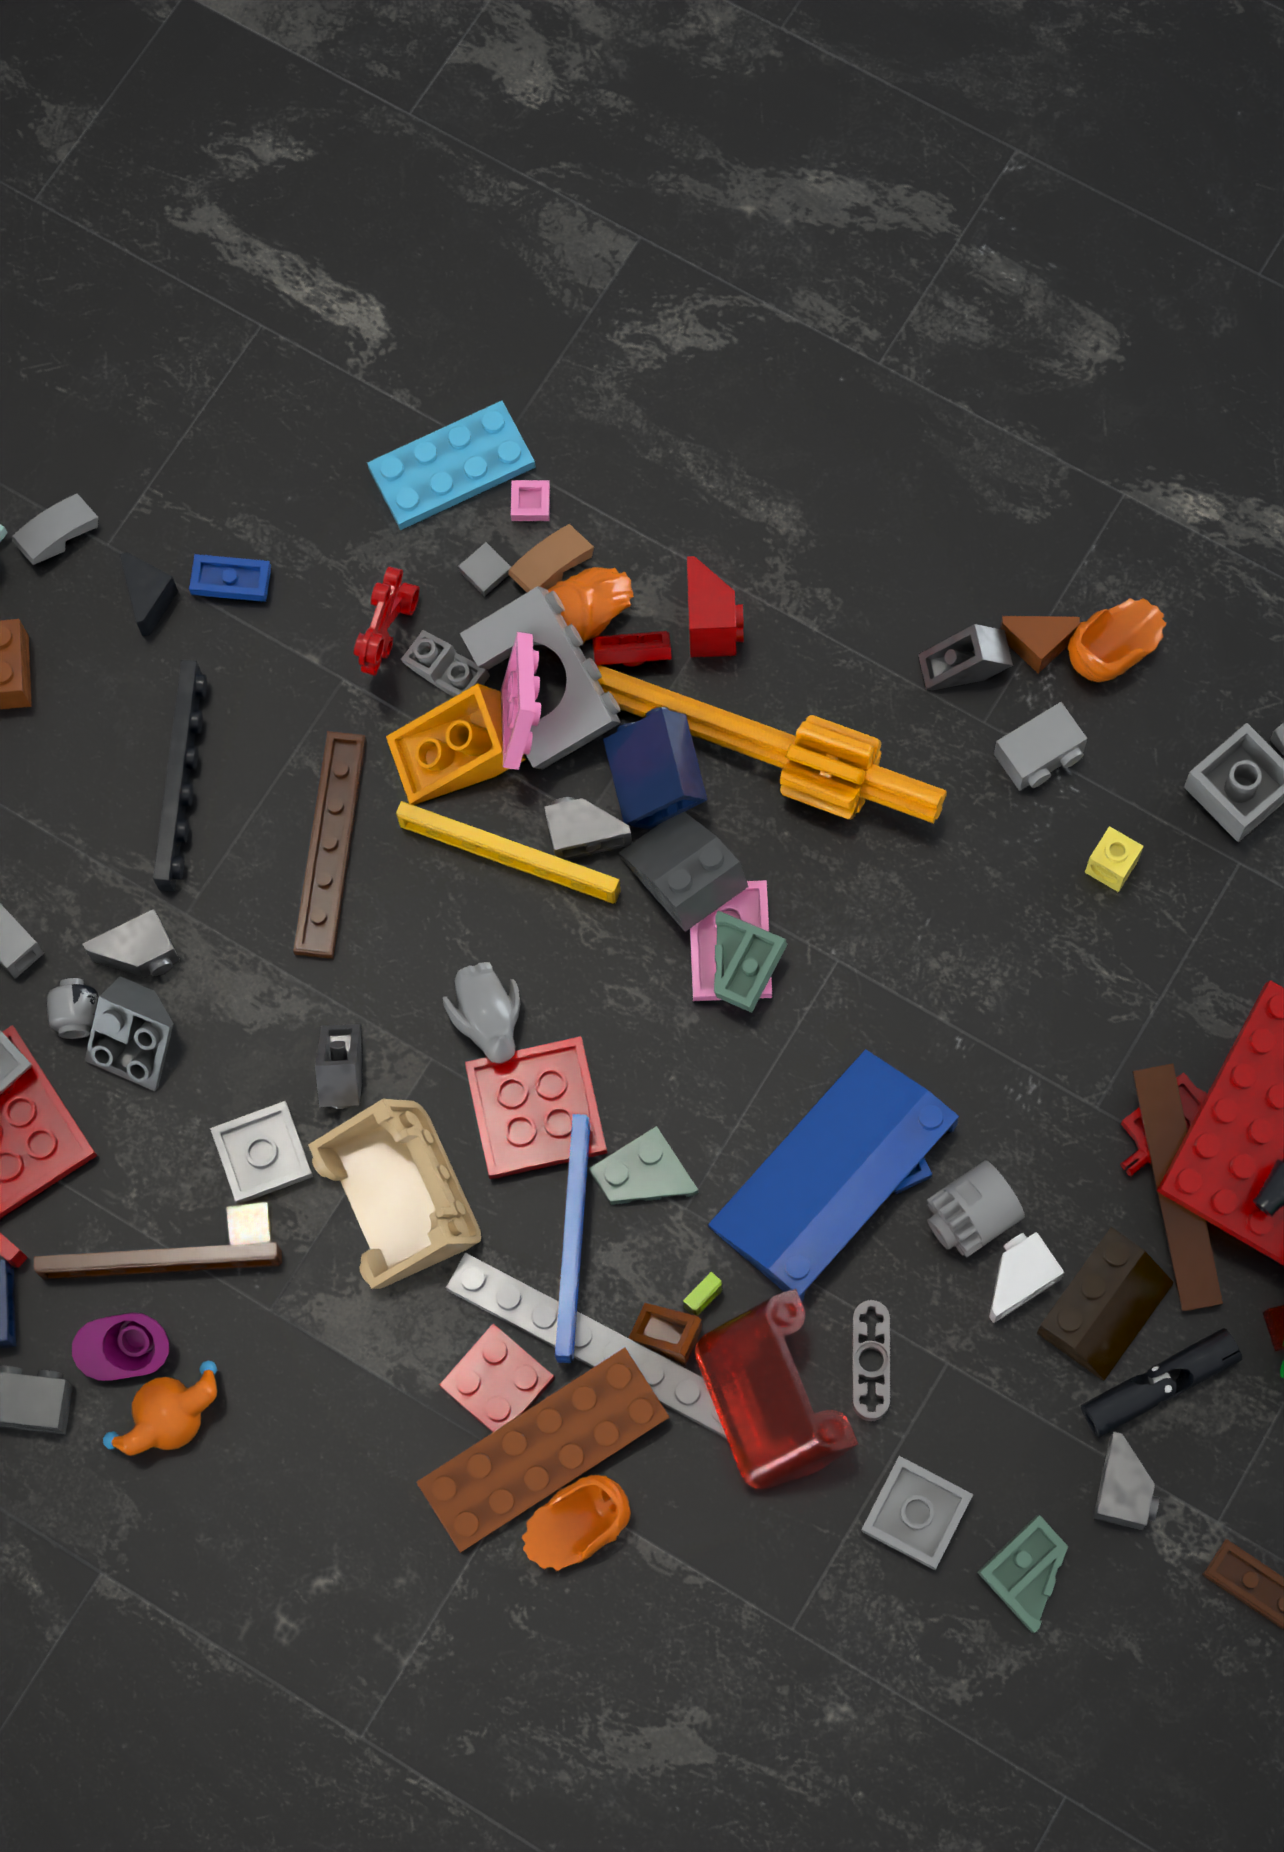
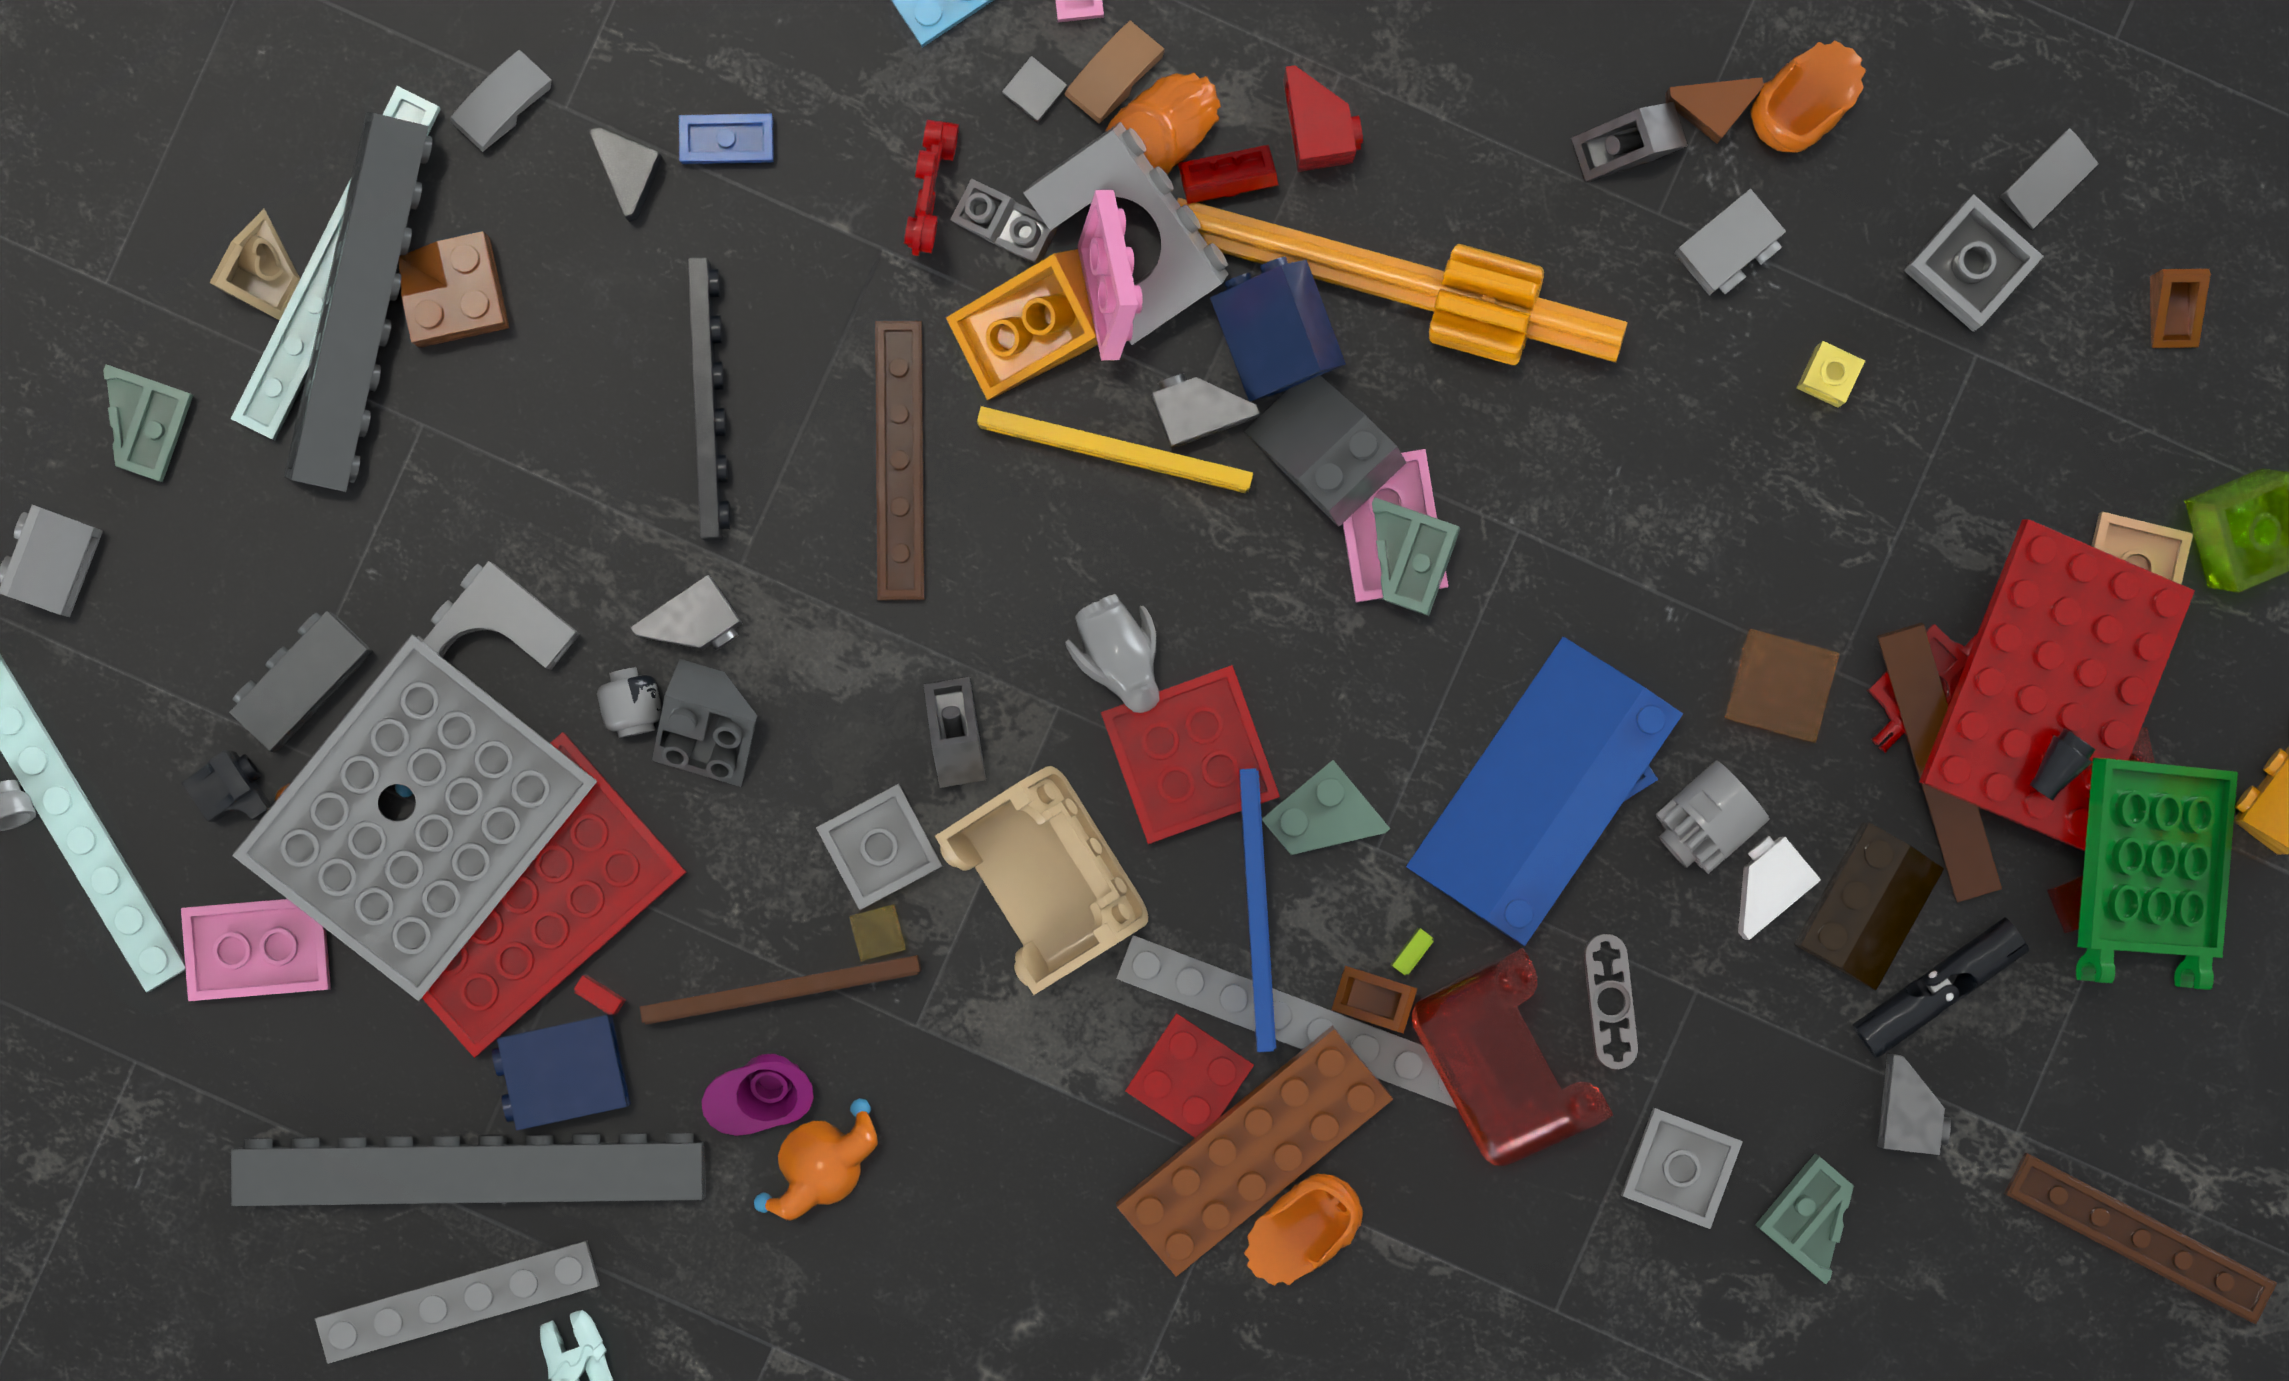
camera: 15 degrees left, 15 degrees up
none -> clear orange tile [1724,629,1840,743]

